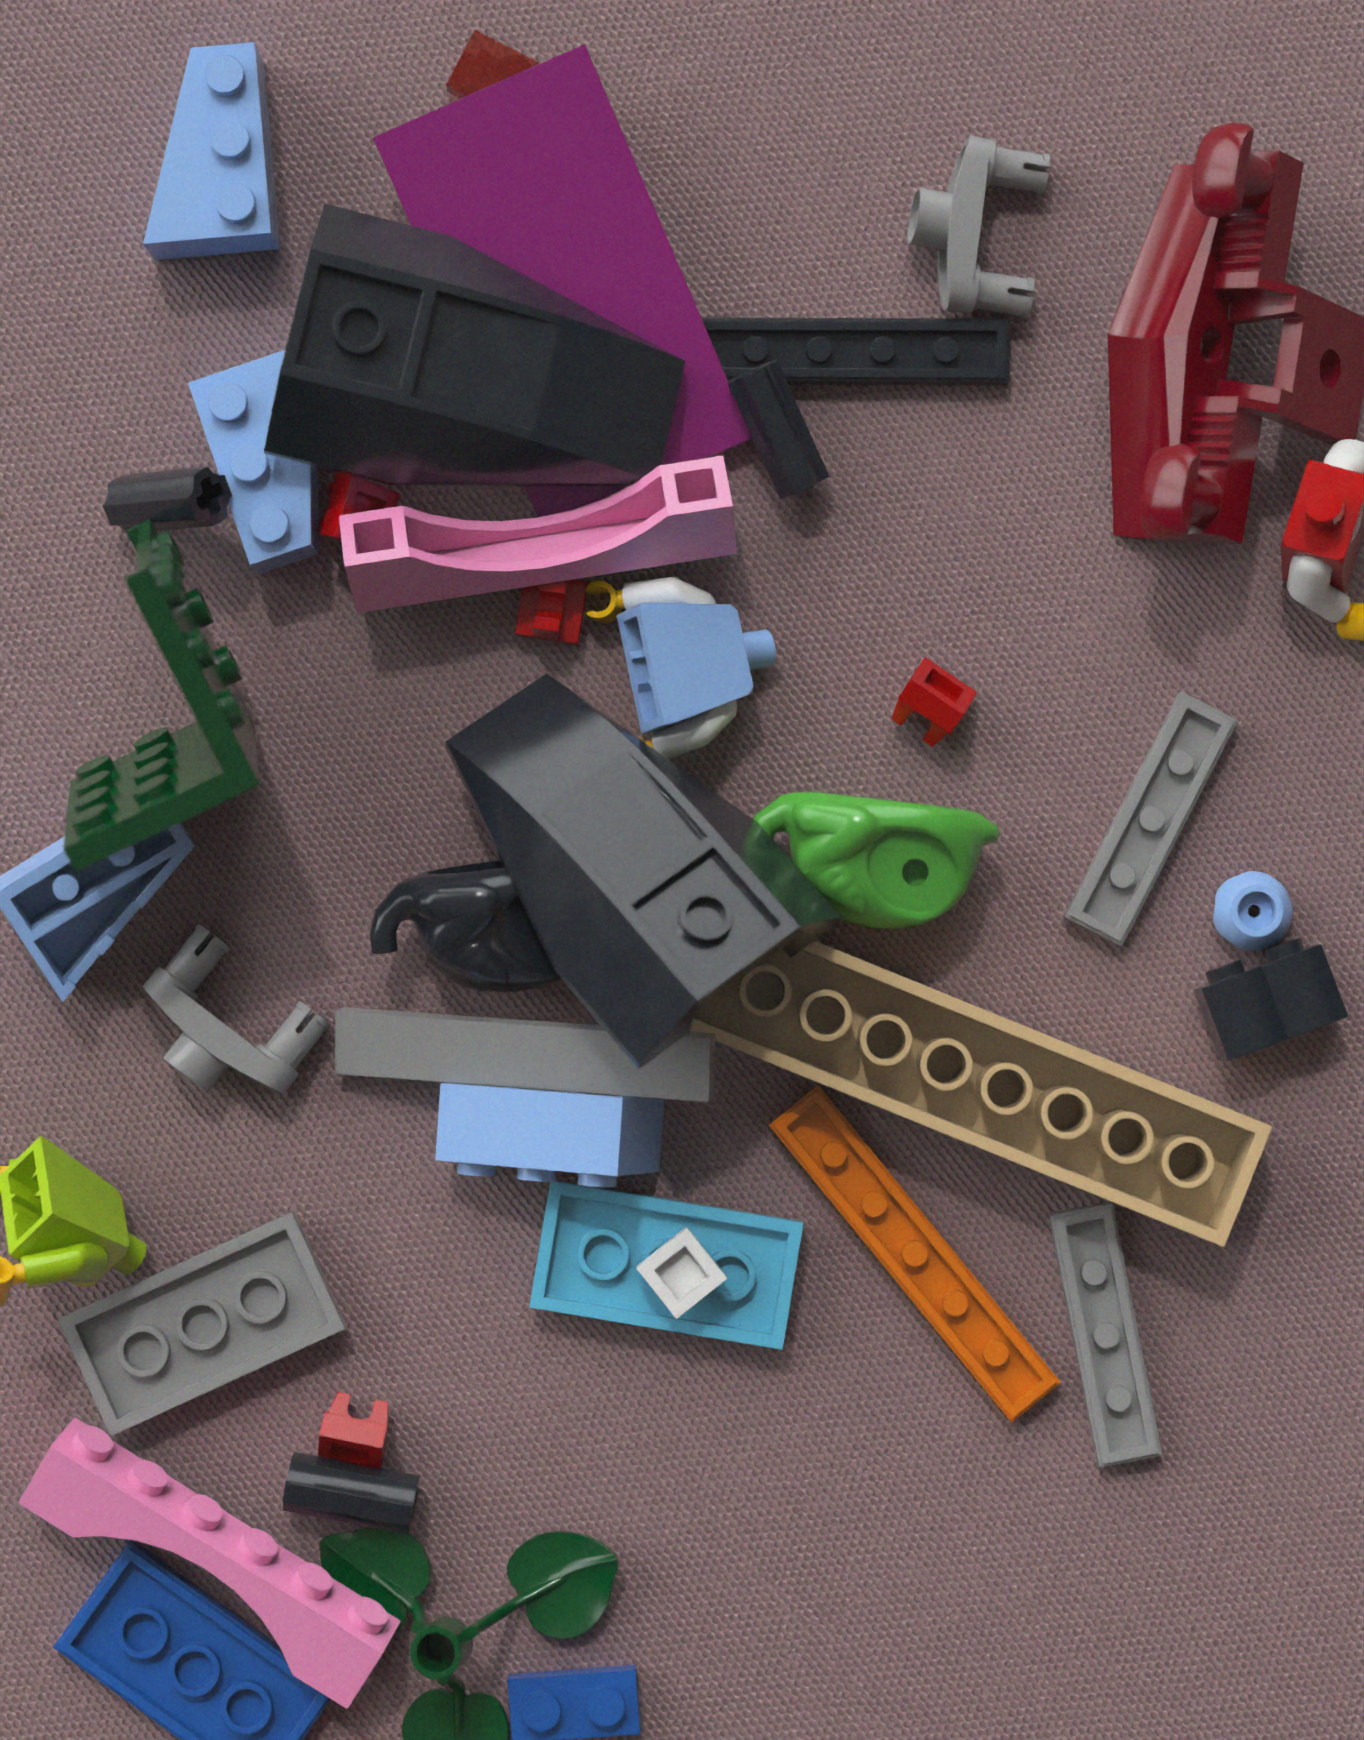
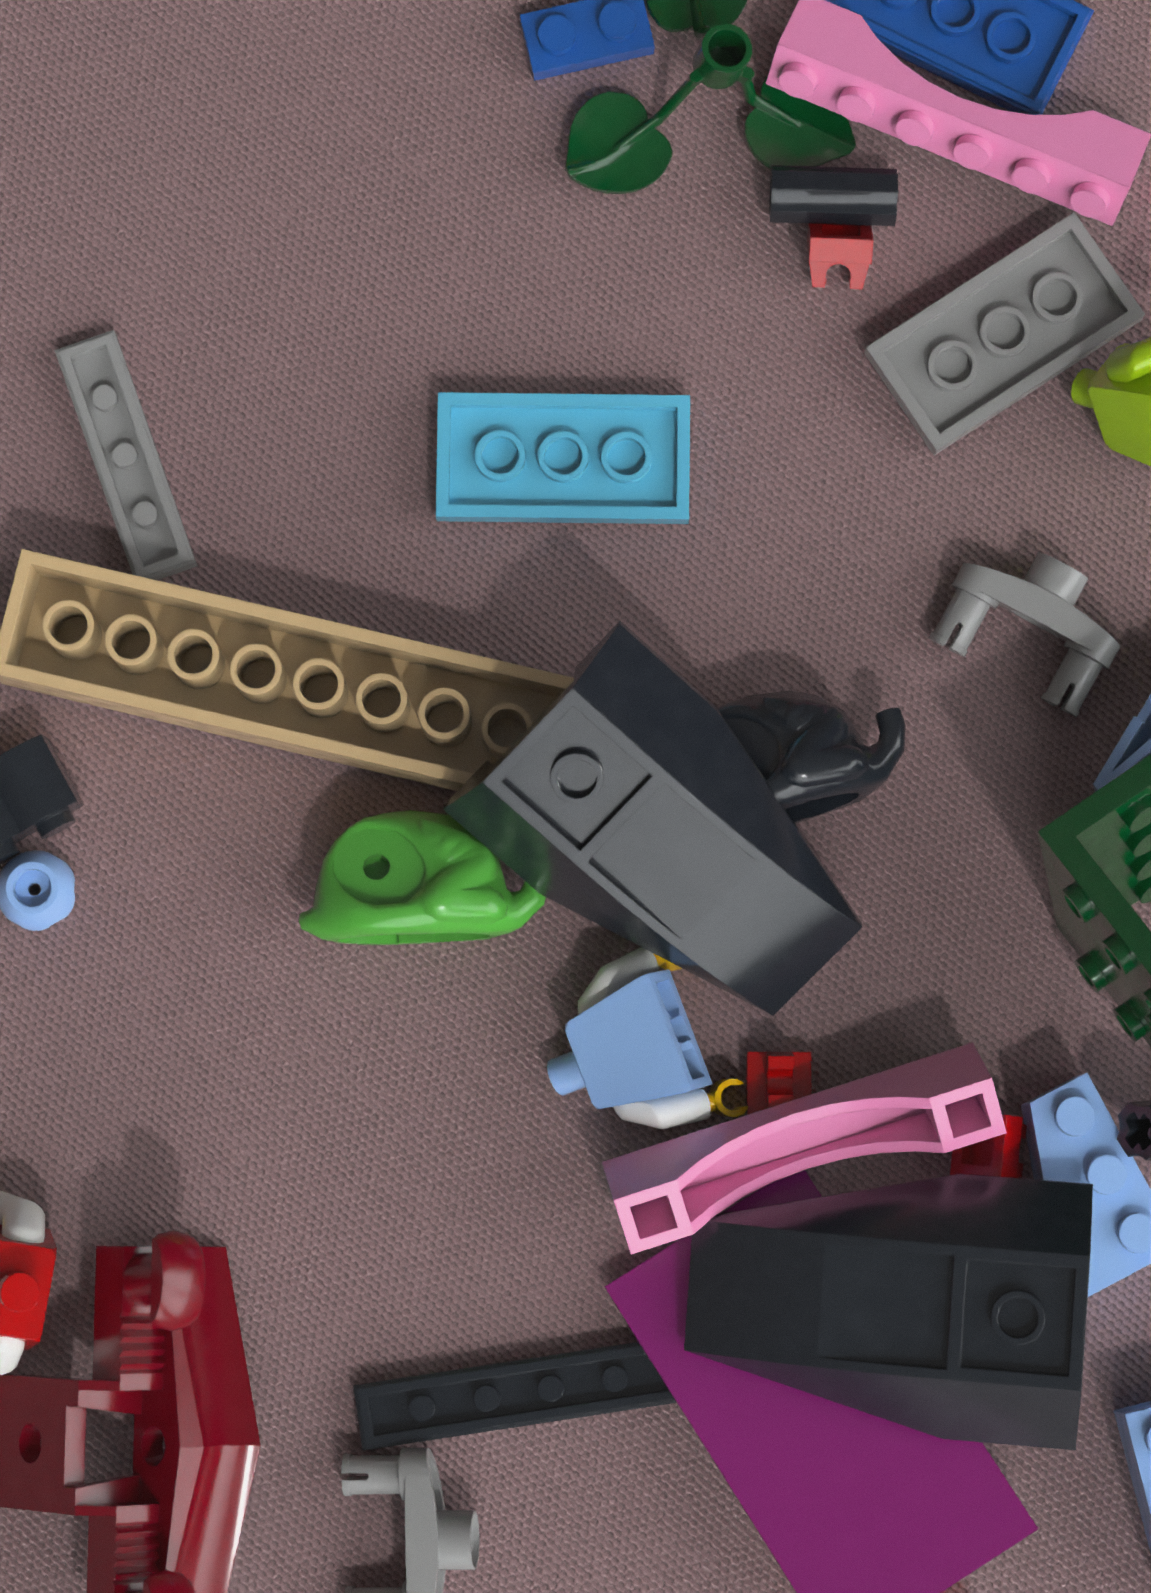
camera: 175 degrees right, 5 degrees down
light grey tile [335,1007,715,1102] -> none
light blue wedge [435,1083,664,1187] -> none
white plate [636,1226,727,1319] -> none
black axle [727,359,830,499] -> none
orange tile [768,1084,1061,1423] -> none
red tile [891,657,977,747] -> none
light grey tile [1063,691,1238,946] -> none

